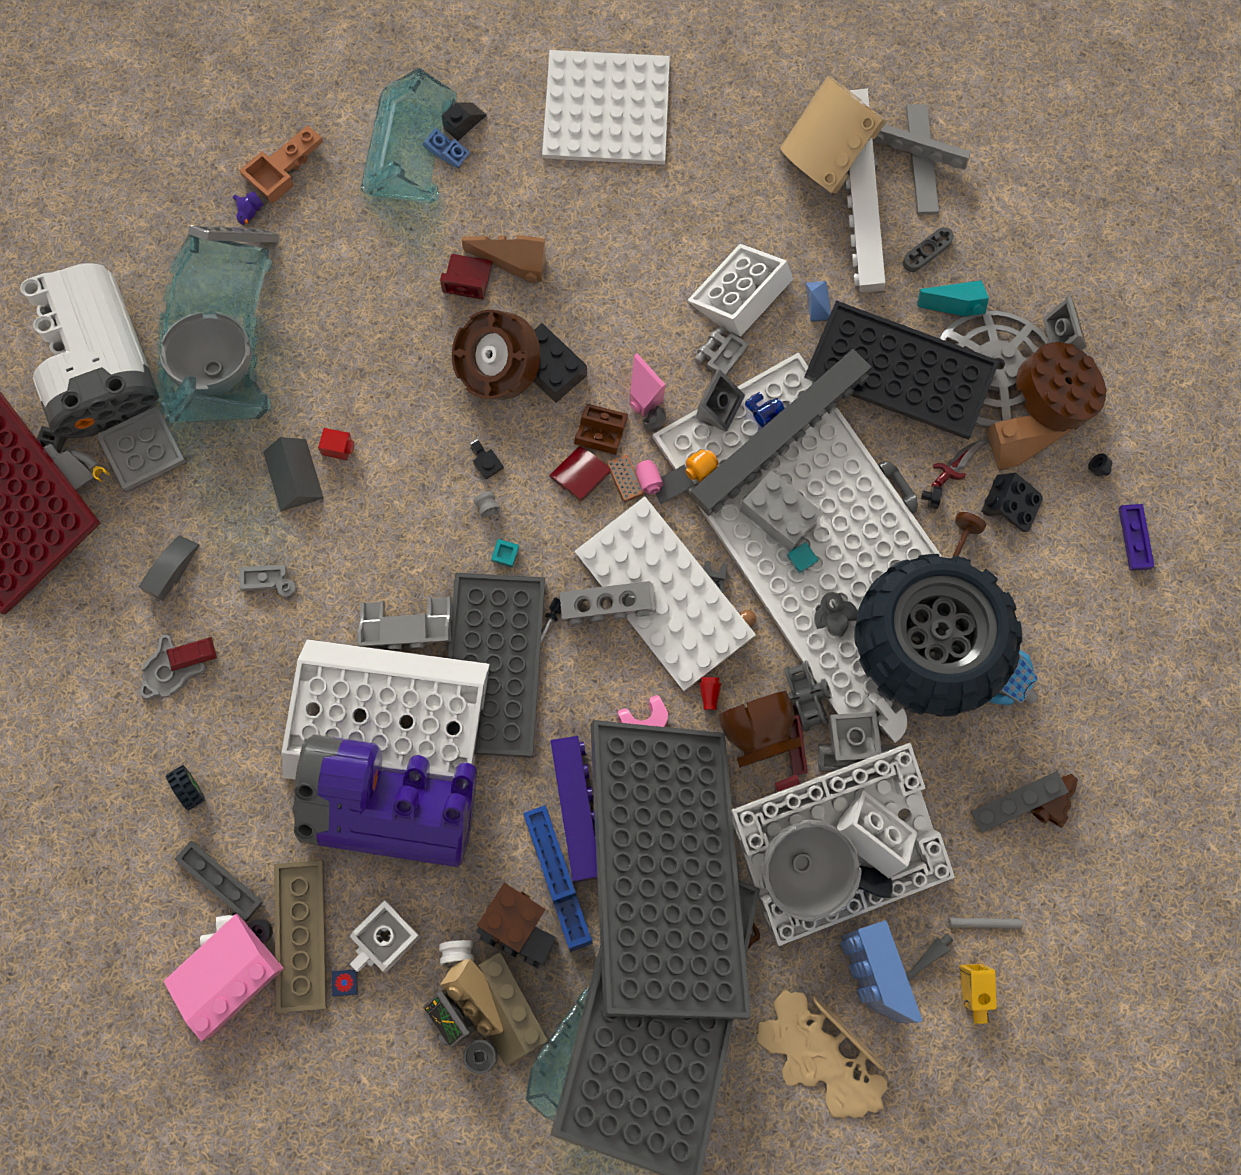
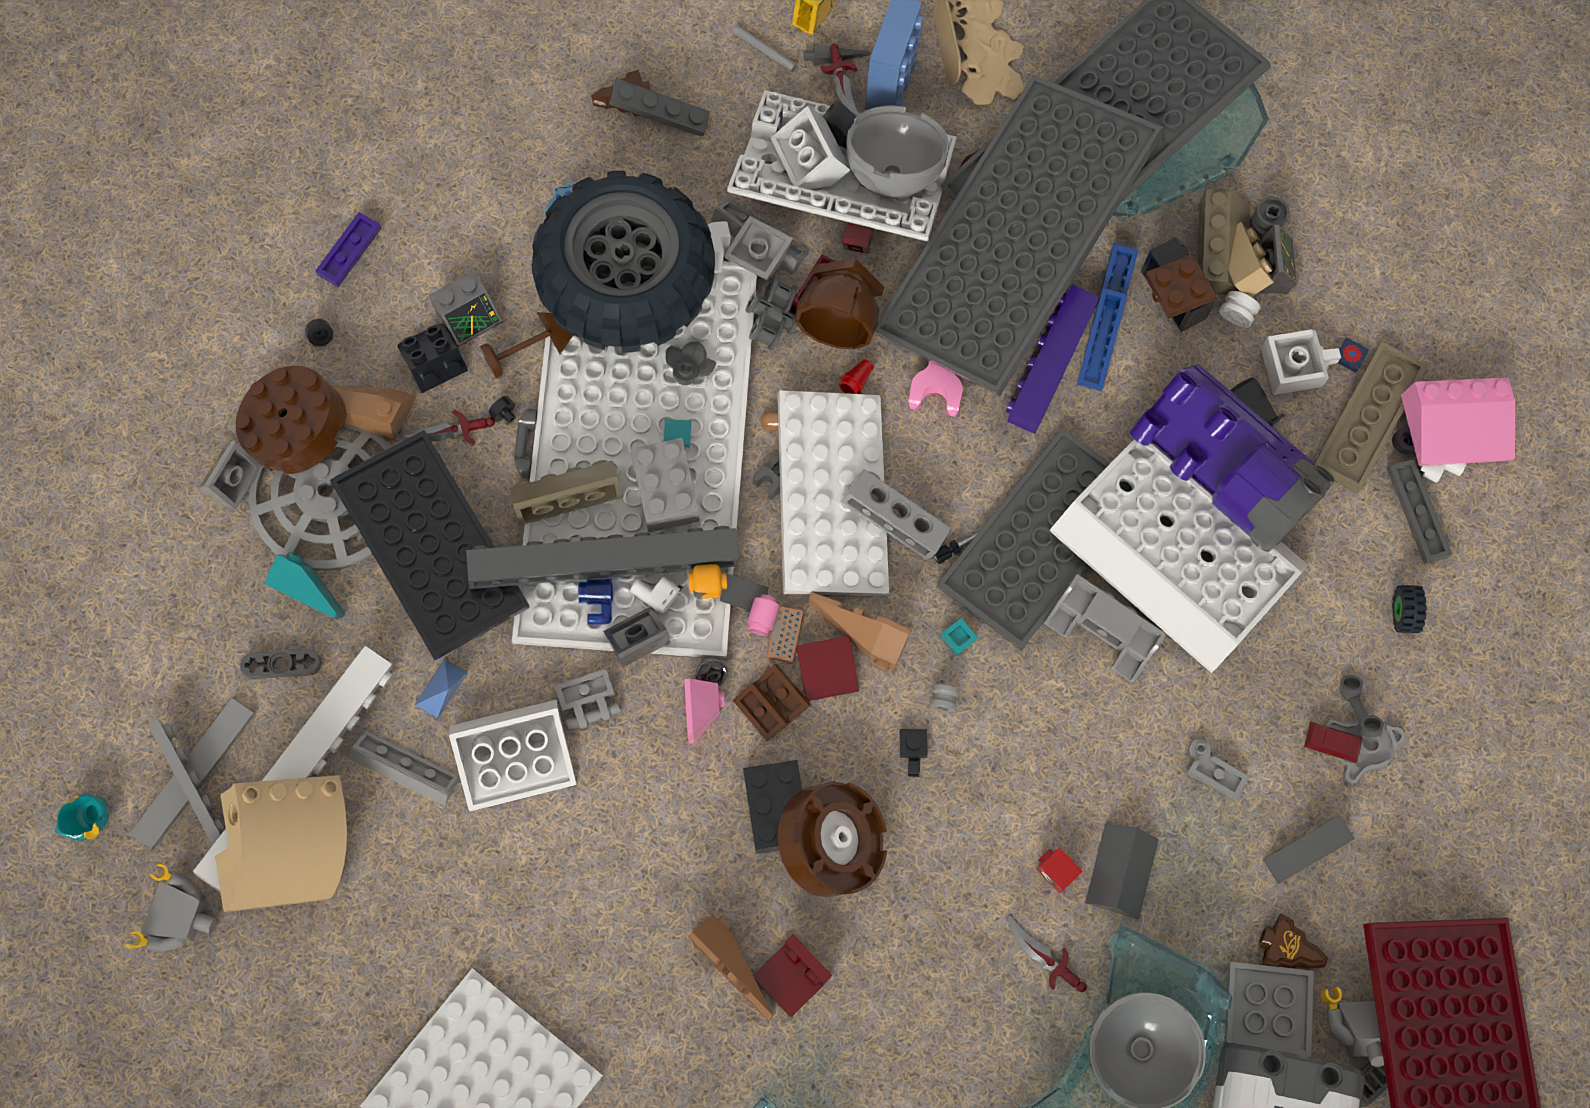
camera: 145 degrees left, 0 degrees up
none -> teal hair [55,793,109,841]
none -> light grey torso [125,863,216,952]
none -> light grey slope [349,730,460,806]
none -> slope [429,271,503,347]
none -> dark tan slope [509,460,623,525]
none -> white piece [630,576,683,615]
none -> medium nougat wedge [808,592,911,671]
none -> piece [820,43,860,116]
none -> piece [1007,915,1087,992]
none -> black piece [1230,377,1285,426]
none -> reddish brown rock [1258,914,1328,969]
none -> dark grey bar [1340,675,1384,738]

